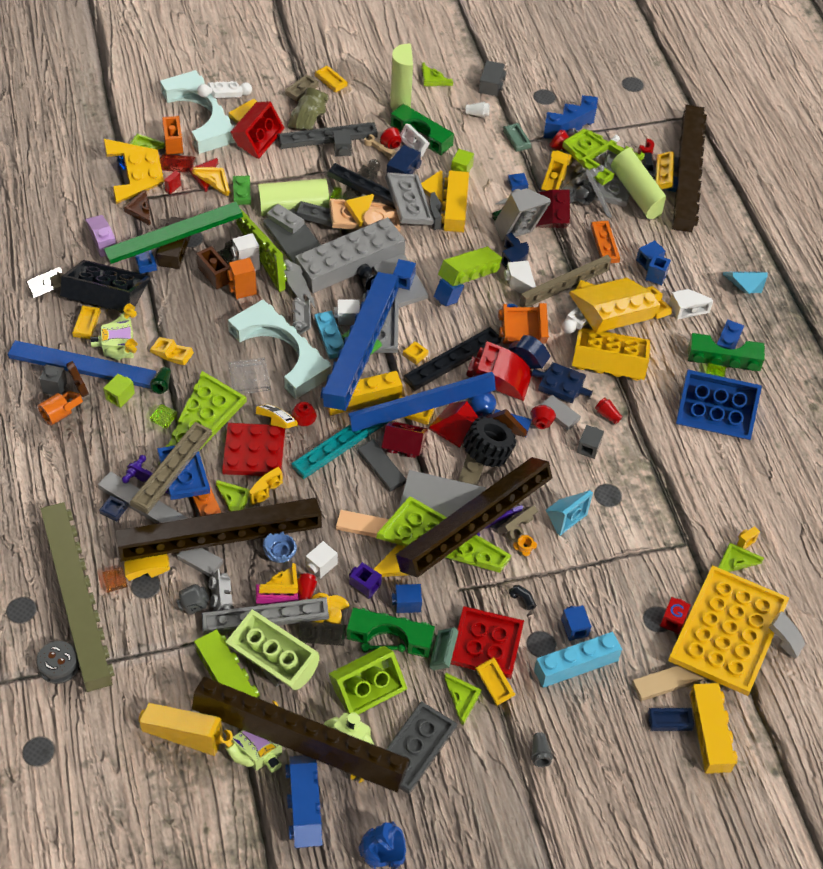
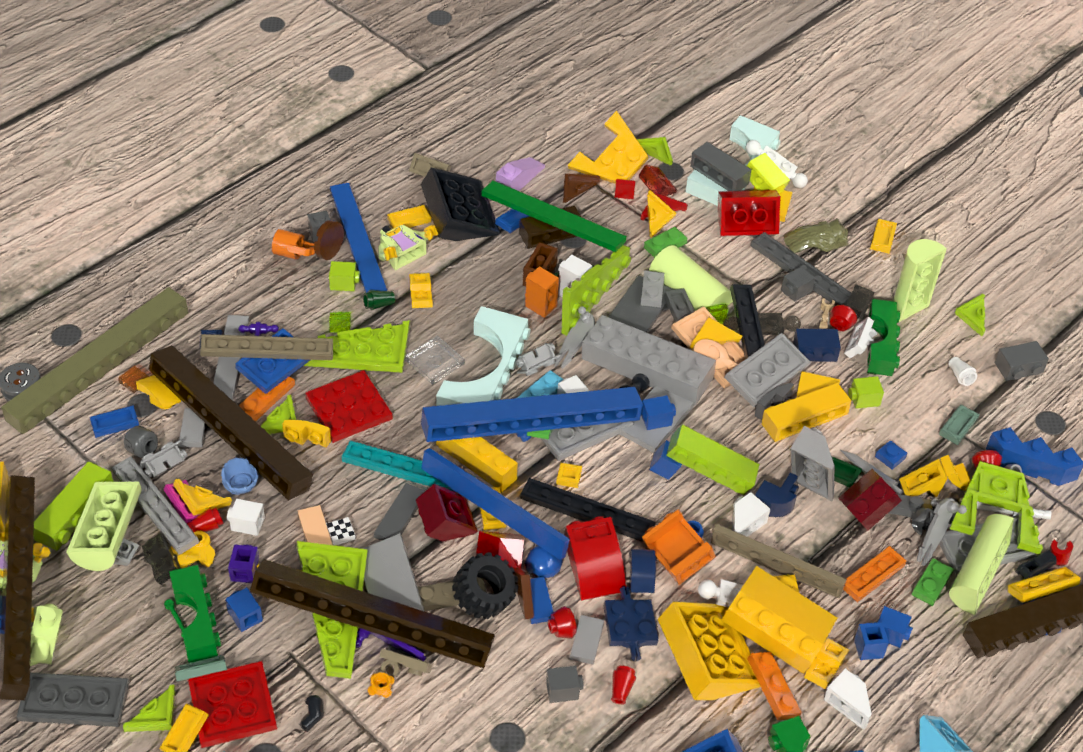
camera: 60 degrees right, 5 degrees down
orange brick [162,116,183,154] -> none
yellow slope [256,404,298,429] -> none
dark tan plate [285,74,319,102] -> none
red cone [291,402,317,426] -> none
lime slope [328,646,408,715] -> none
medium azure slope [546,490,593,536] -> none
none -> blue tile [90,406,139,438]
none -> white tile [326,517,356,545]
none -> dark grey brick [690,142,751,191]
none -> neon yellow brick [747,153,790,194]
none -> orange plate [747,652,802,721]
none -> clear smoke brick [846,285,875,320]
none -> bright green plate [912,558,954,606]

